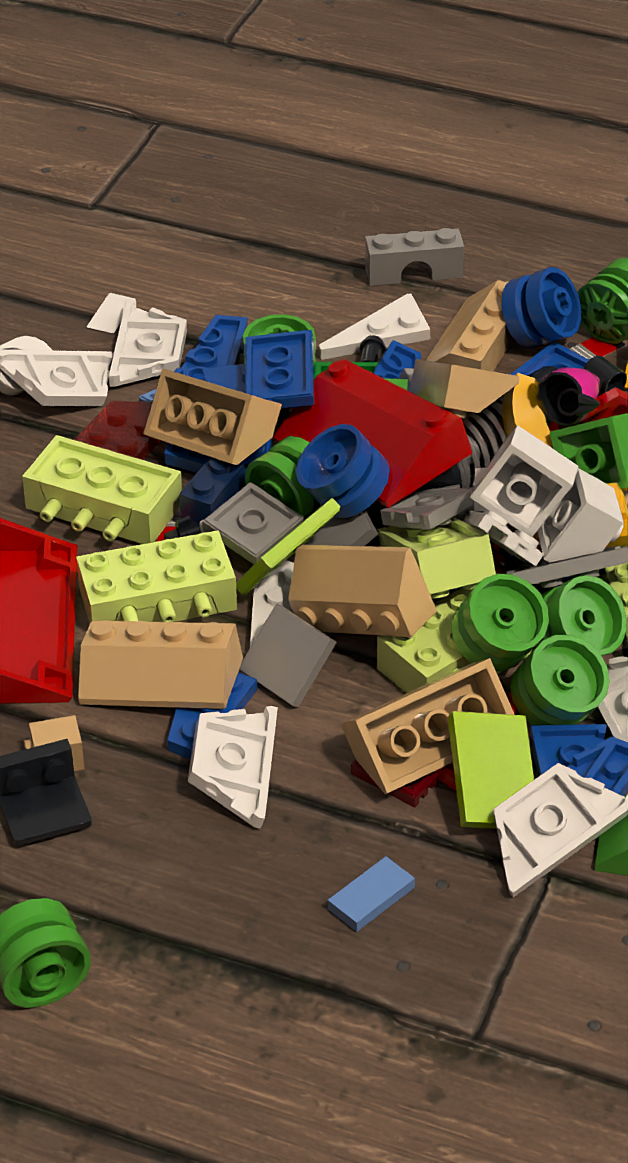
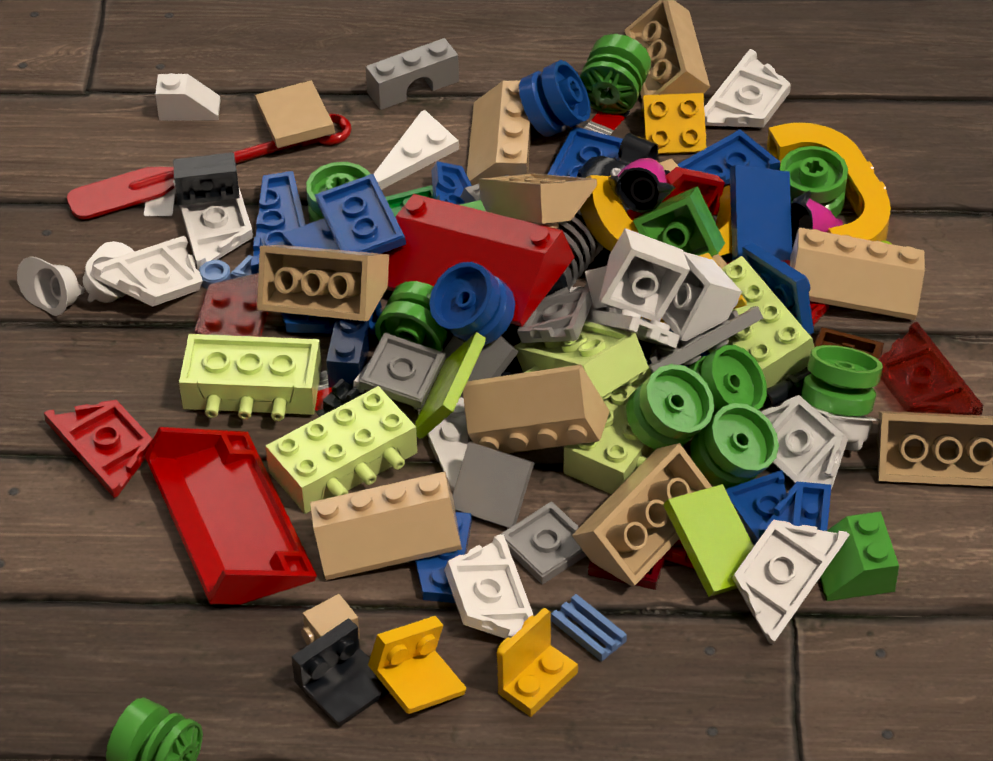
camera: 20 degrees left, 5 degrees up
medium blue tile [328,856,415,932] -> none
black pin [360,335,386,362] -> none
none -> piece [67,113,352,219]
none -> white slope [155,73,221,121]
none -> black bracket [173,152,240,206]
none -> medium blue tile [199,260,231,290]
none -> tan tile [255,80,335,148]
none -> yellow bracket [368,616,466,714]
none -> yellow bracket [497,608,578,717]
none -> light grey tile [499,501,587,585]
none -> medium blue tile [551,594,627,662]

